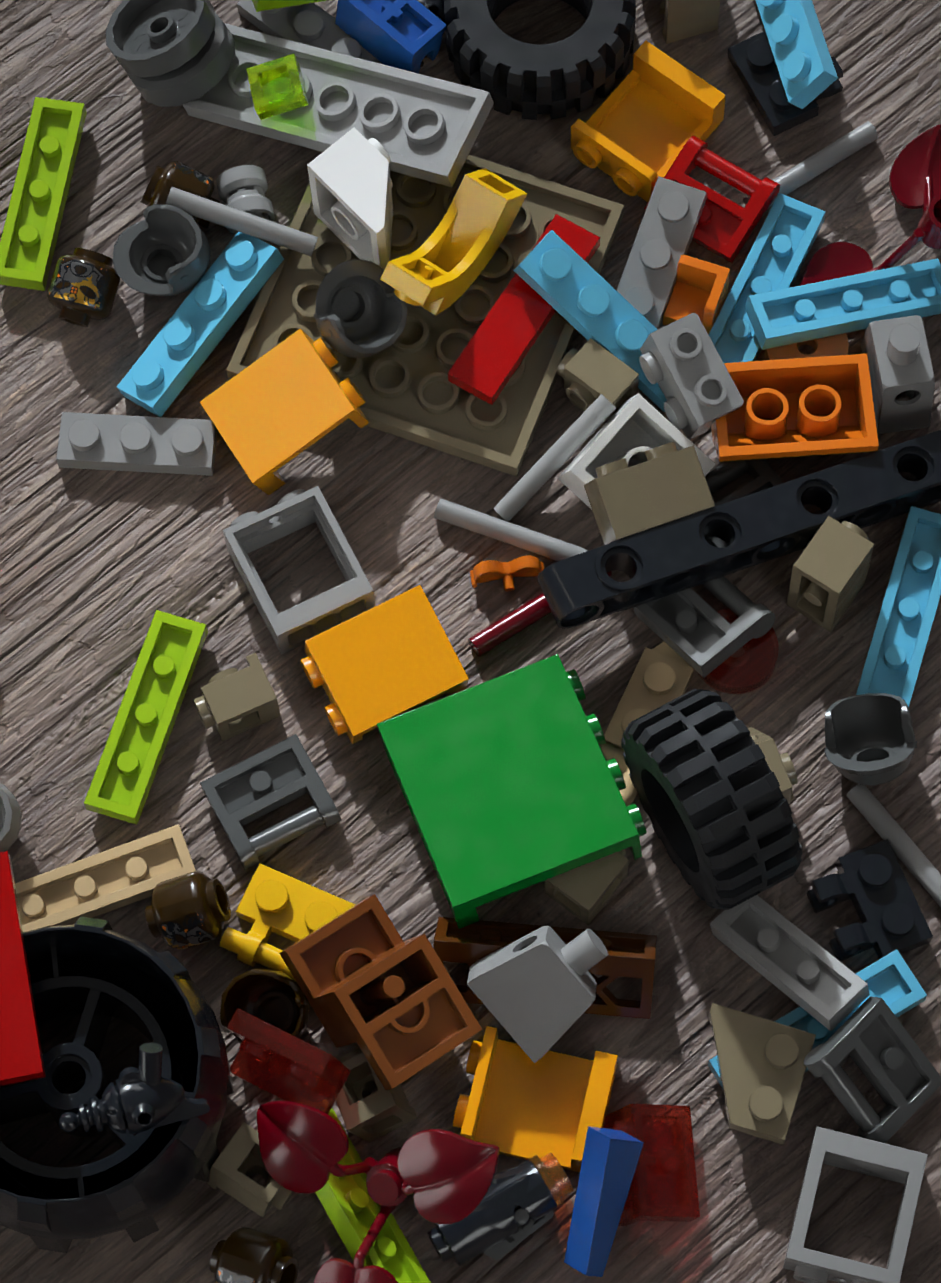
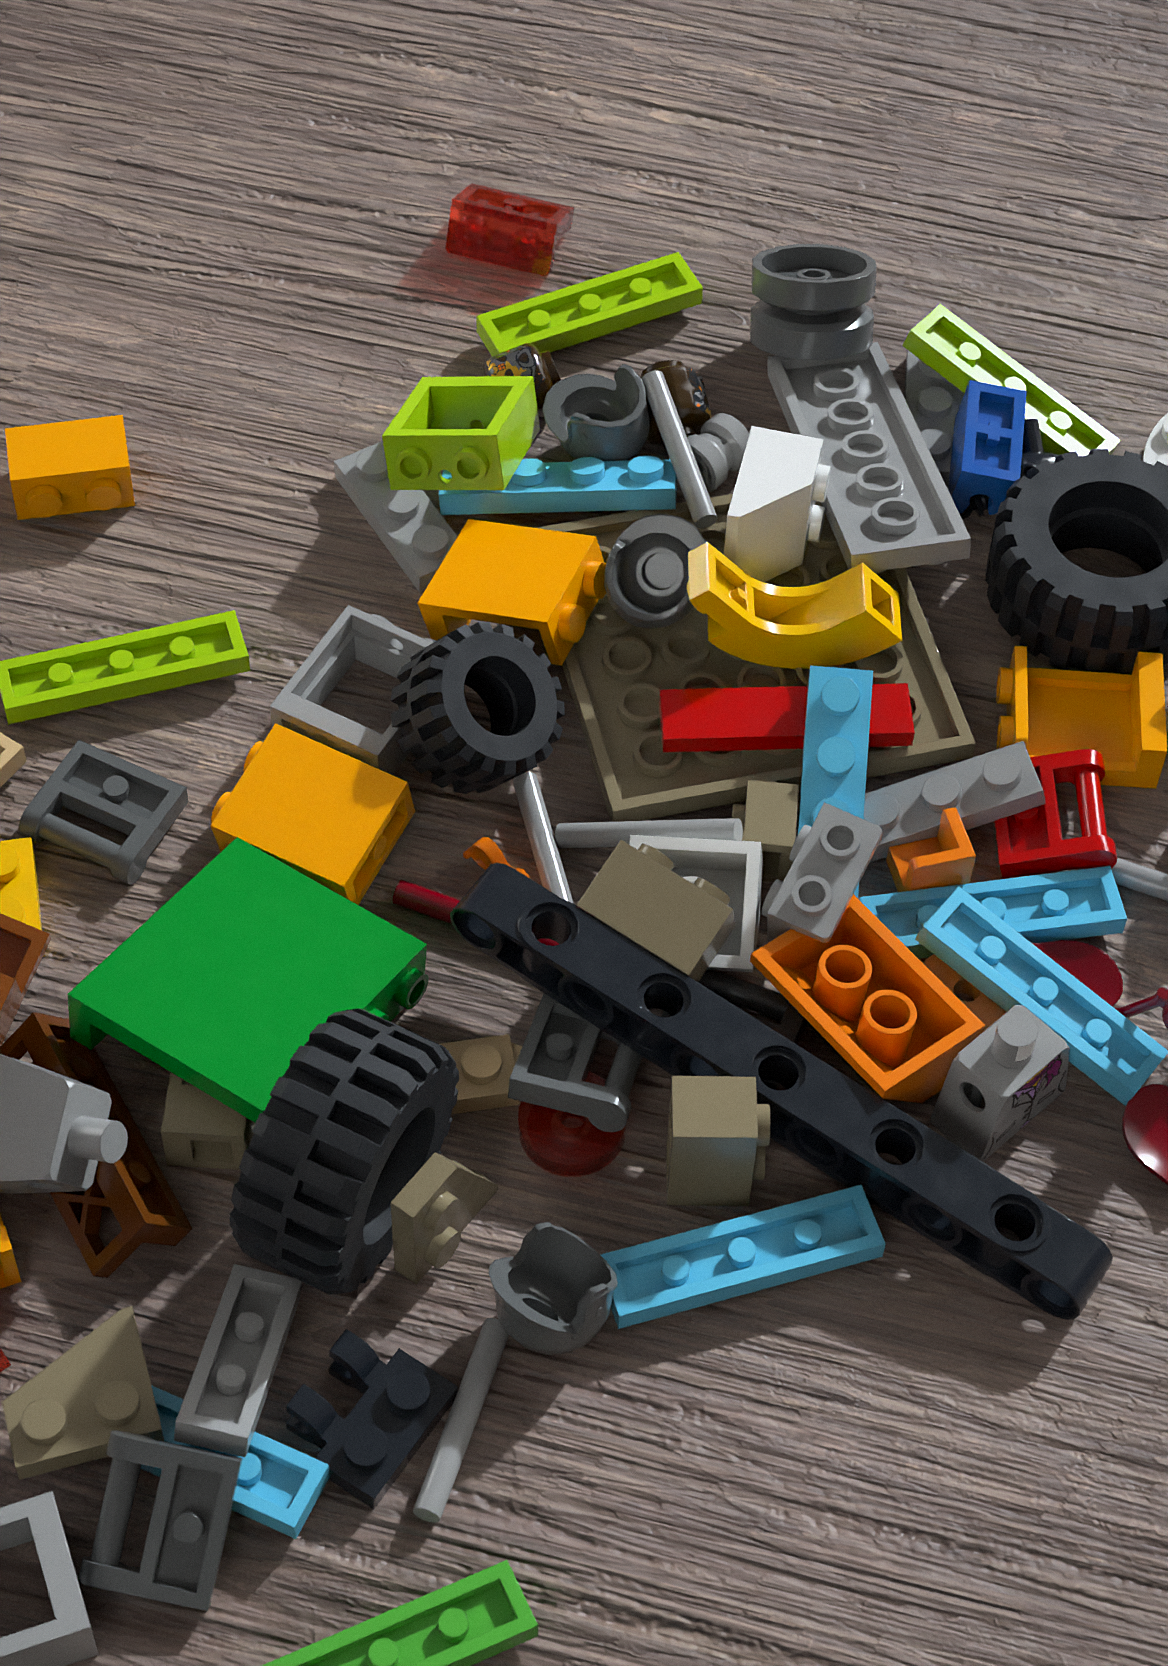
camera: 50 degrees right, 15 degrees down
dark tan brick [193,652,281,741] -> none
clear neon green plate [246,54,309,120] -> none
none -> lime window [382,376,540,490]
none -> black tyre [390,622,565,794]

